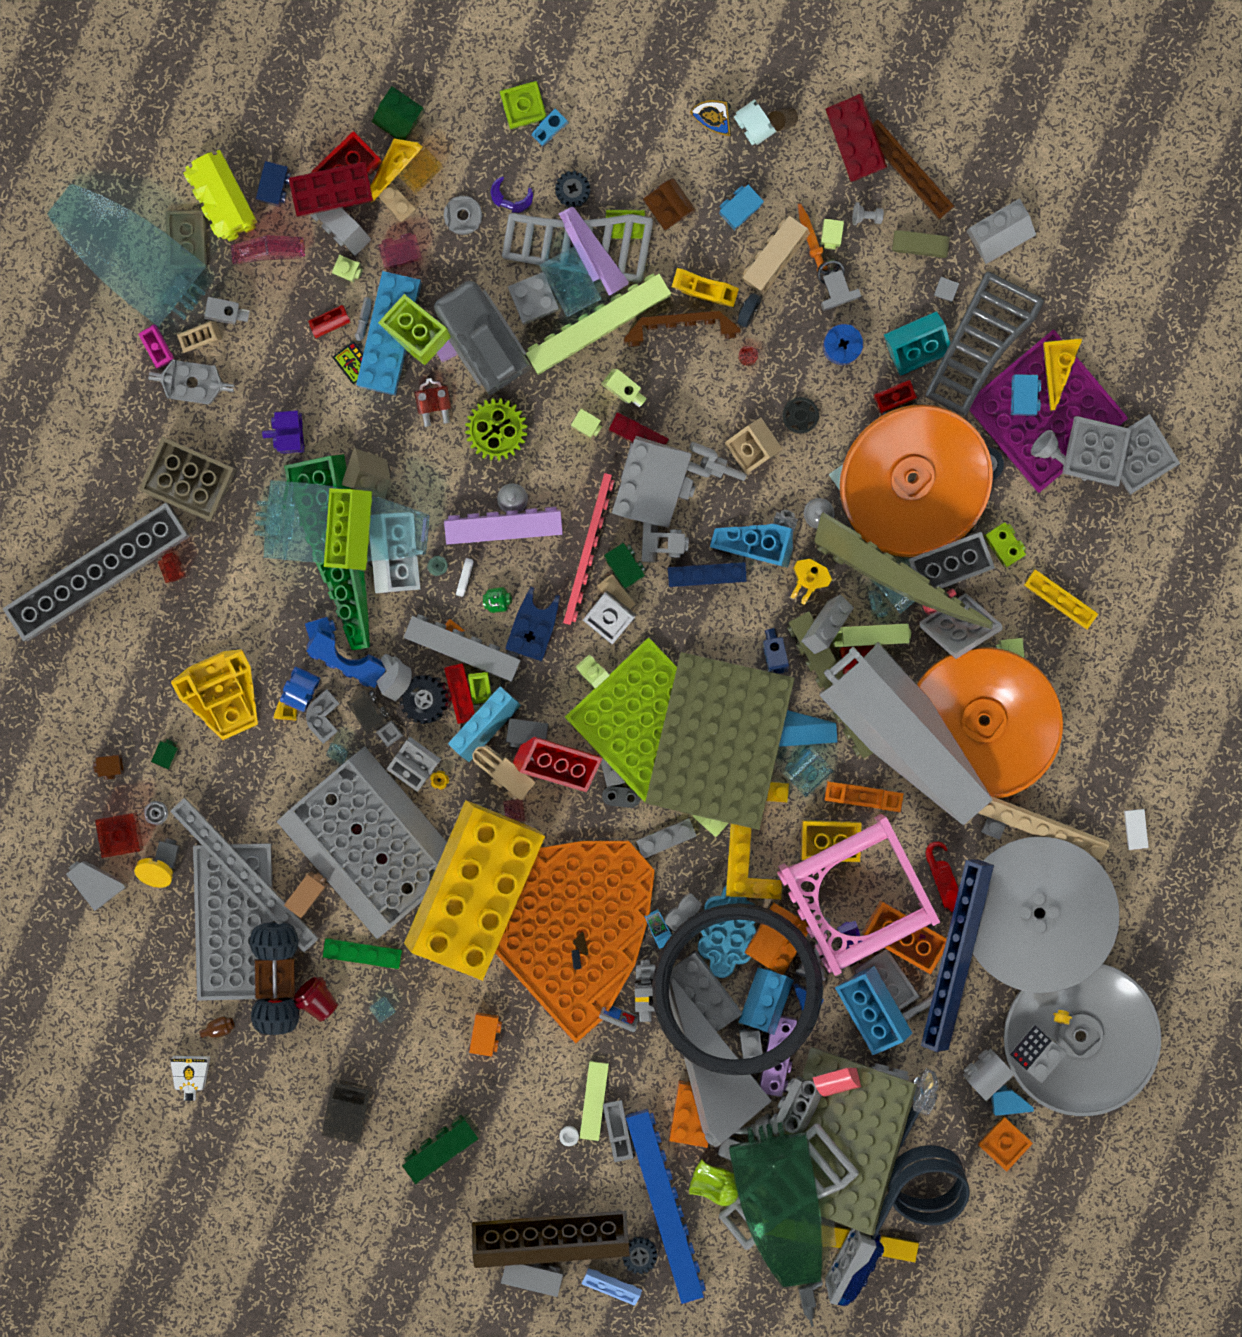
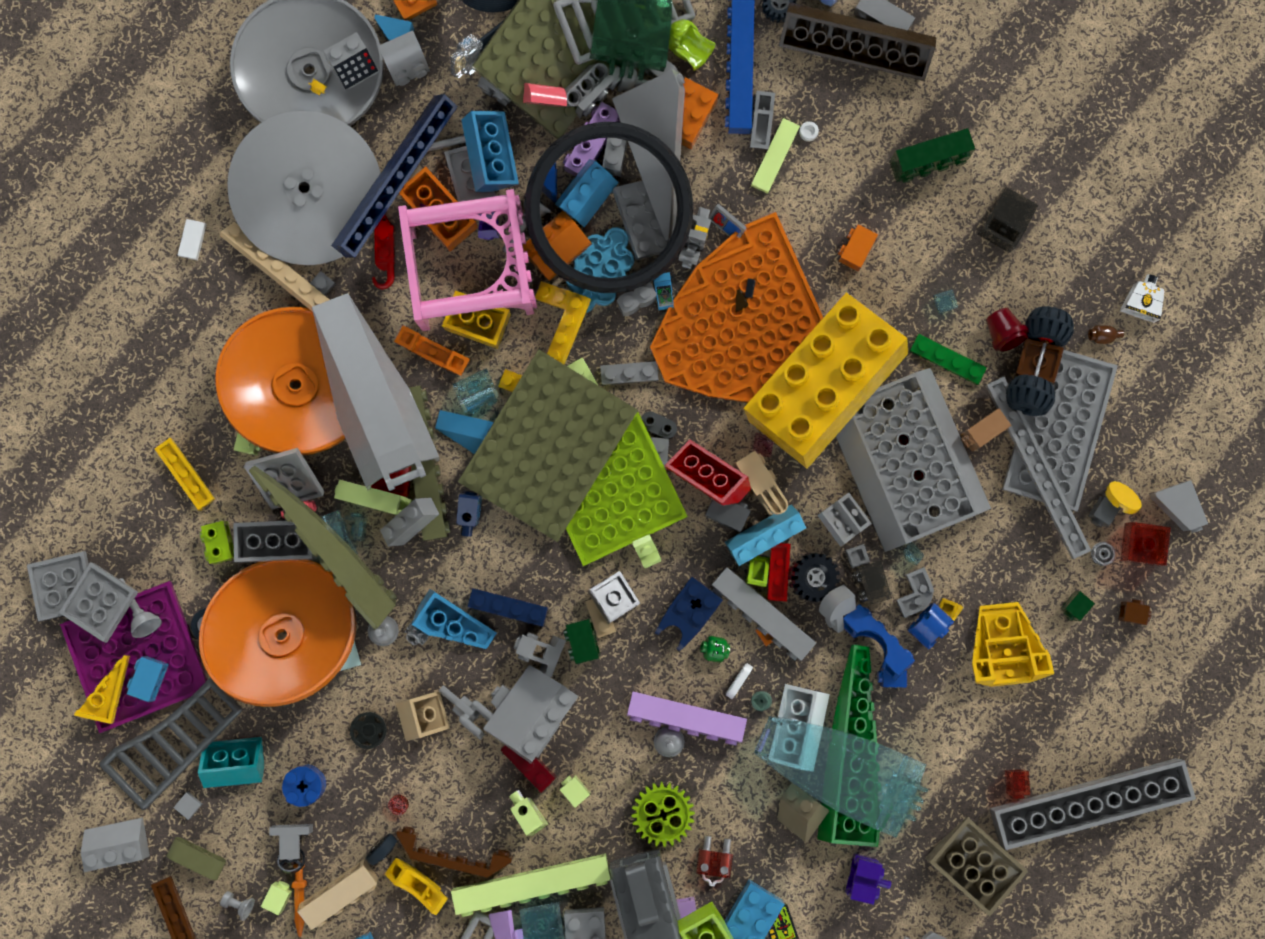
camera: 165 degrees left, 5 degrees down
lime slope [324,488,372,570] -> none
yellow plate [430,770,449,790] -> none
coral plate [563,473,615,625] -> none
yellow hinge [790,559,832,605] -> none
red brick [873,380,917,413] -> none

